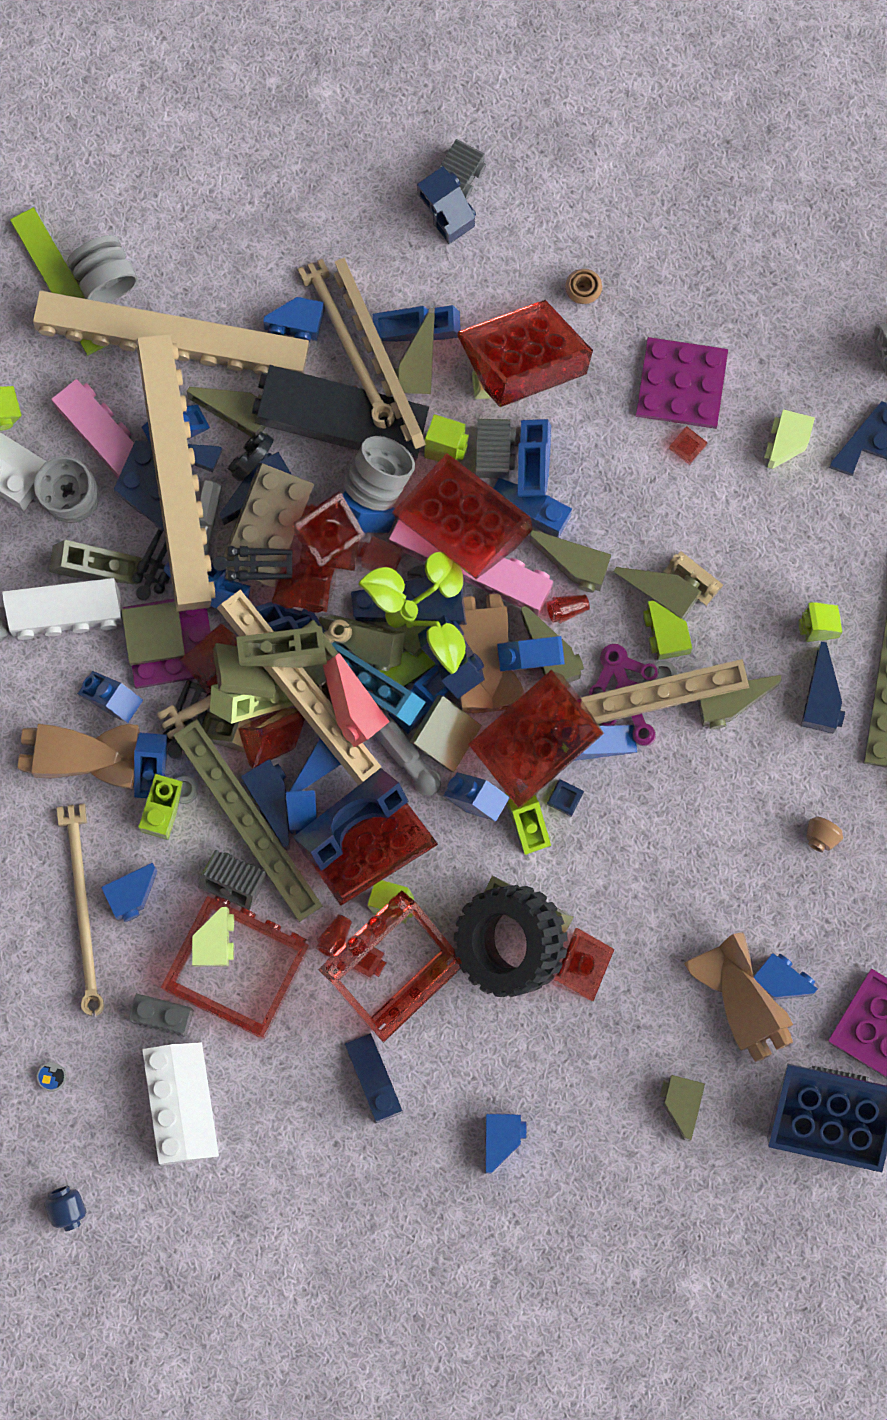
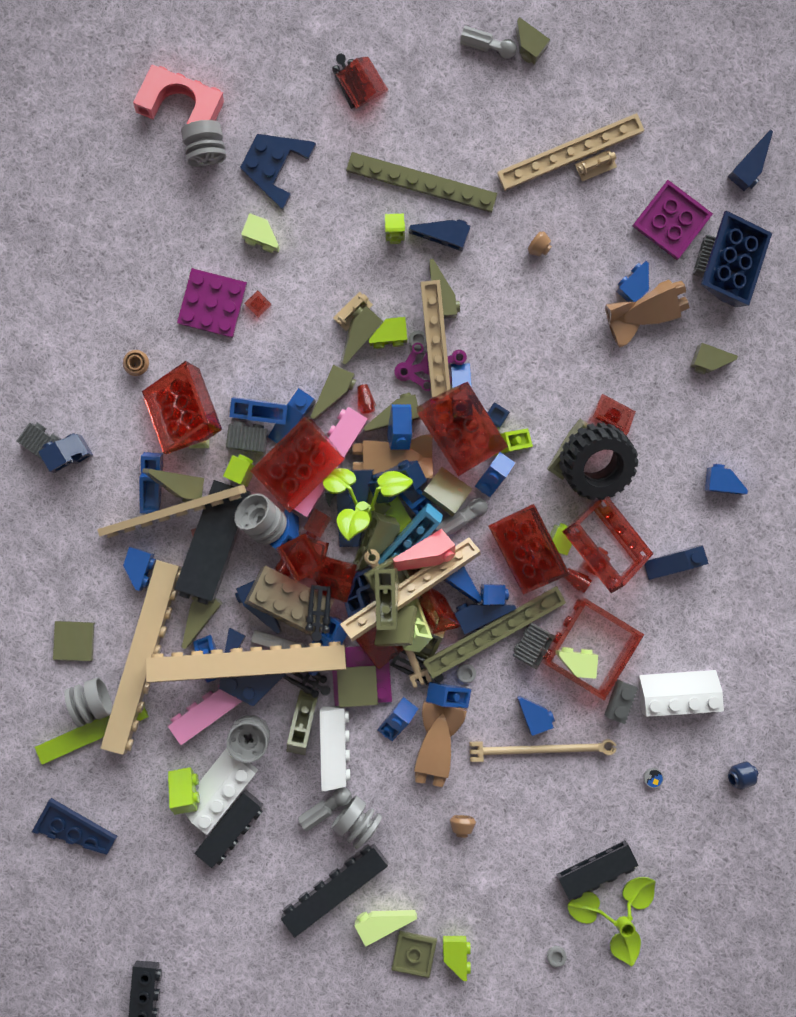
camera: 85 degrees left, 10 degrees up
lime slope [138,774,183,840] -> none
black tile [227,431,274,482] -> none
dark blue arch [293,768,409,871] -> none
tan hinge [297,259,395,428] -> none
none -> olive tile [53,621,95,661]

